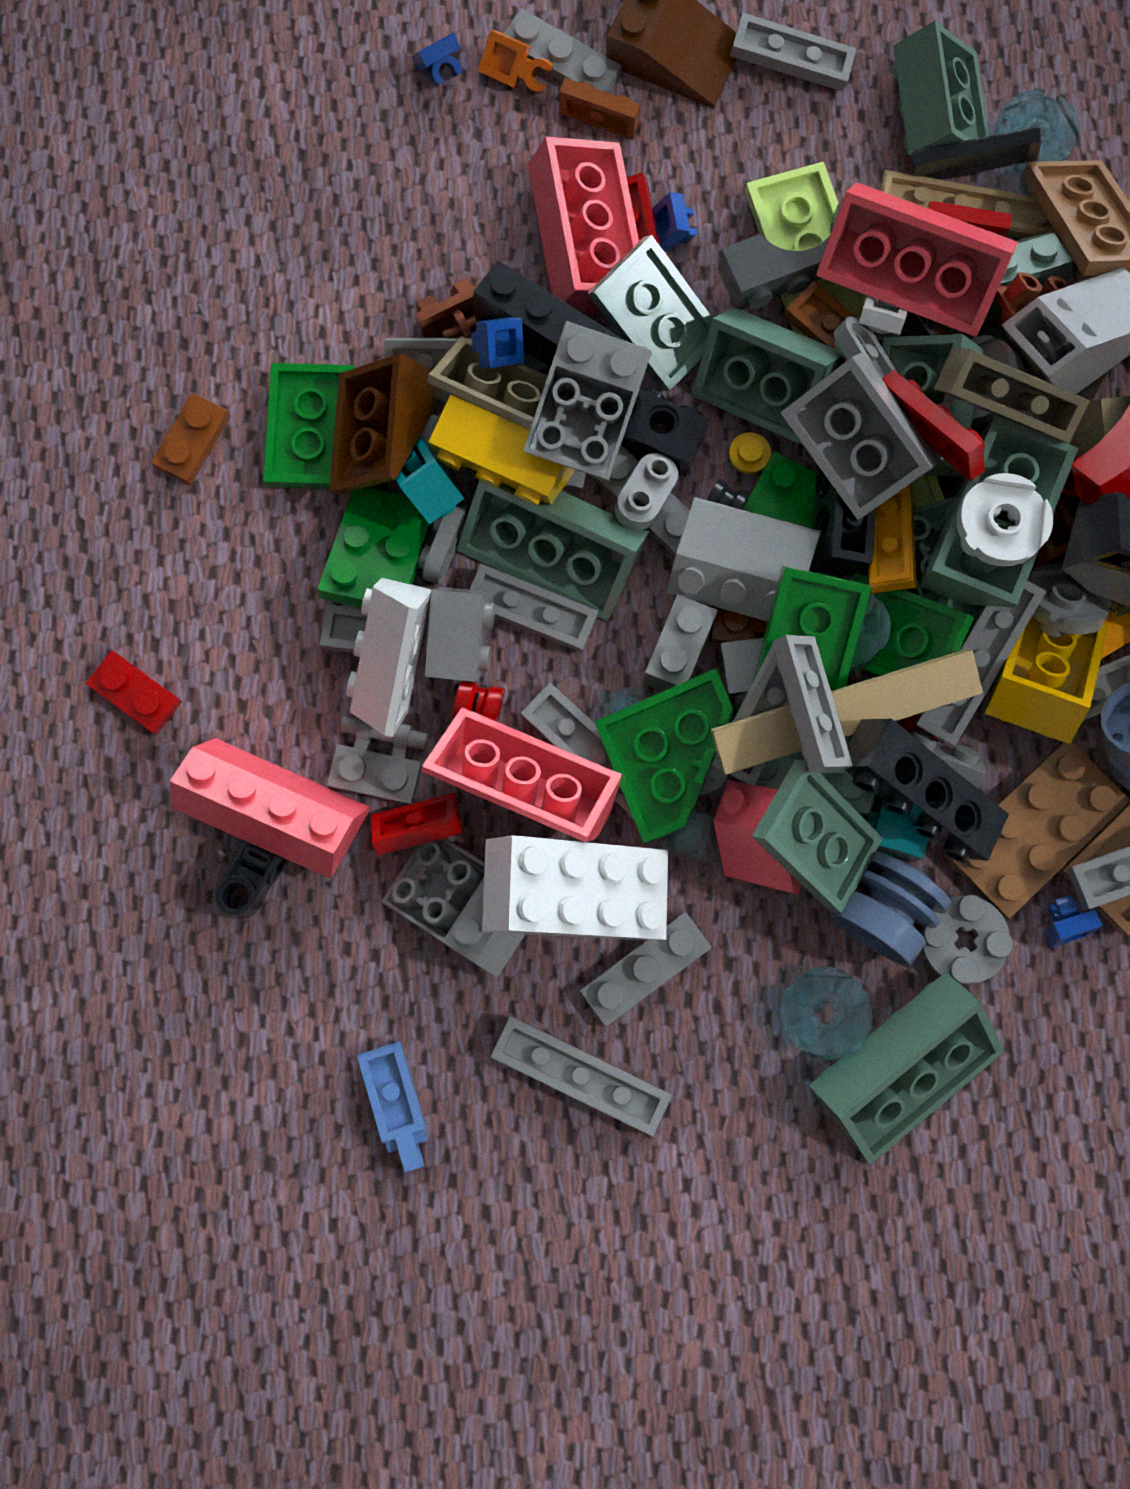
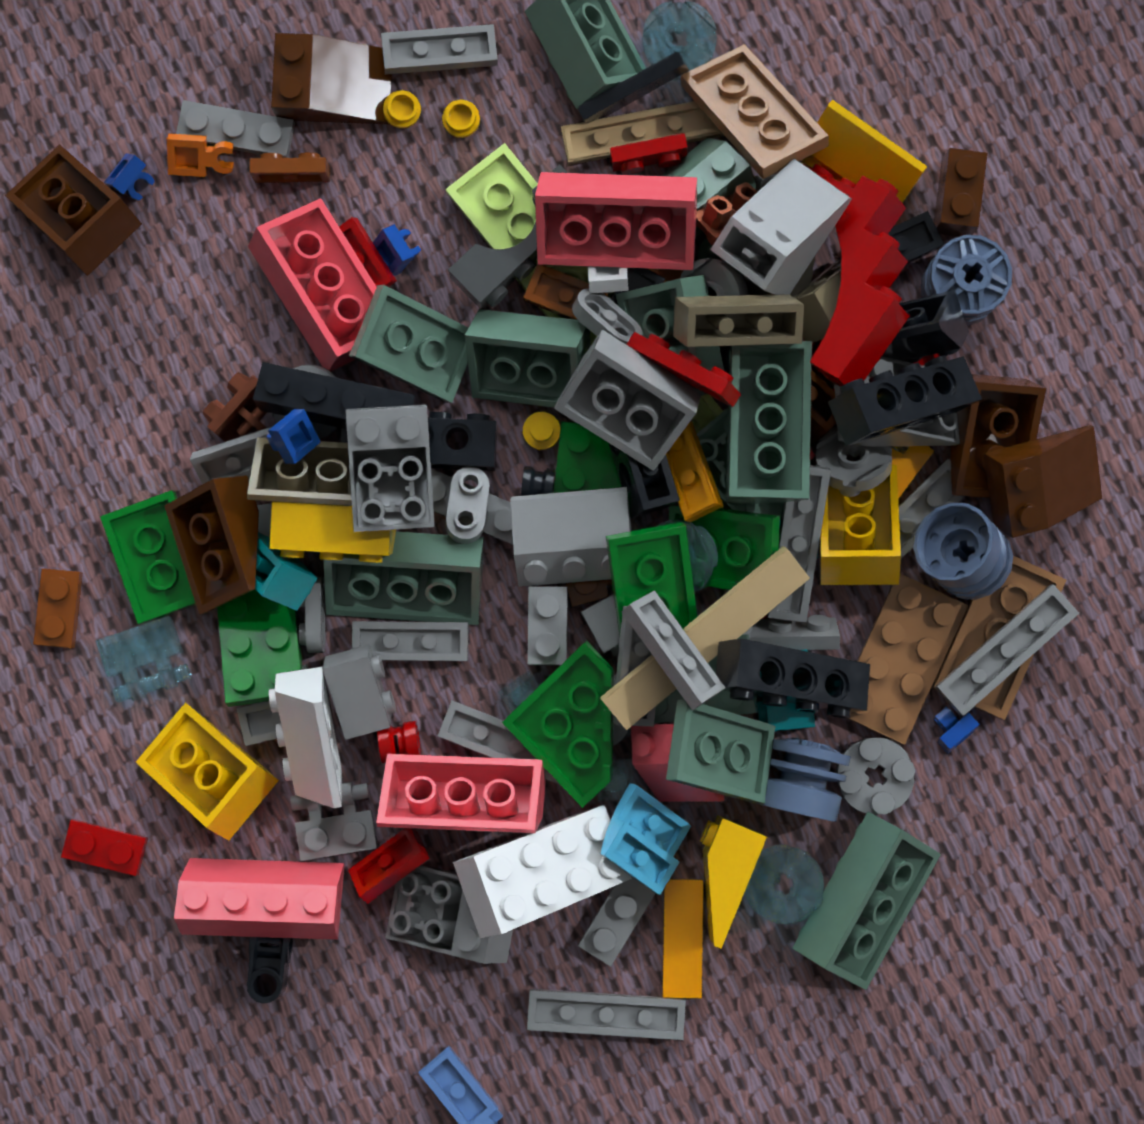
camera: 20 degrees left, 5 degrees up
white plate [956,473,1053,566] -> none
none -> reddish brown slope [5,144,142,276]
none -> clear light blue plate [96,616,191,703]
none -> yellow slope [136,702,279,841]
none -> yellow plate [383,90,421,129]
none -> yellow plate [442,100,480,138]
none -> medium azure slope [601,783,691,895]
none -> light orange tile [662,879,703,998]
none -> yellow slope [699,815,767,949]

